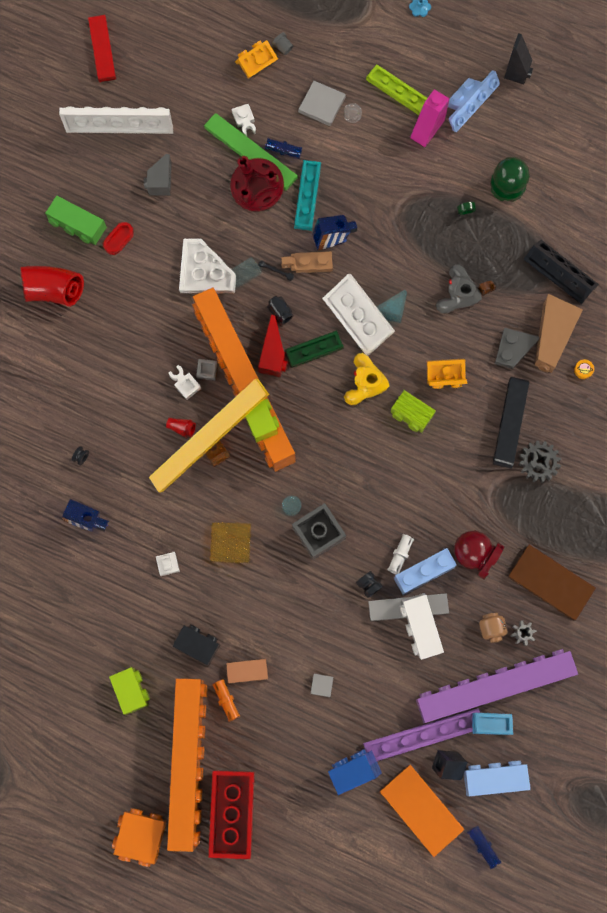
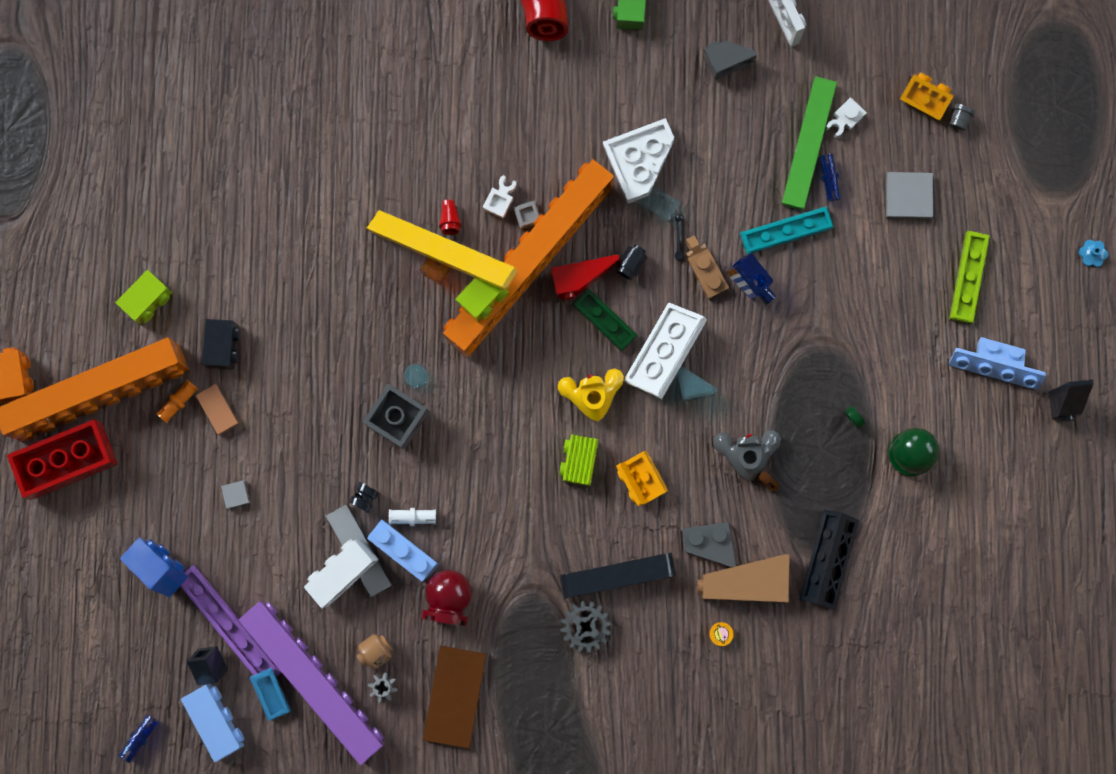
camera: 70 degrees right, 5 degrees up
clear blue torso [62,499,109,532] -> none
black bush [72,446,89,466] -> none
red tile [103,222,134,255] -> none
white tile [156,552,180,576] -> none
clear yellow plate [210,523,251,563] -> none
dark red piece [230,156,284,212] -> none
clear tile [344,103,362,123] -> none
orange tile [379,765,465,857] -> none
dark pink slope [410,89,450,147] -> none

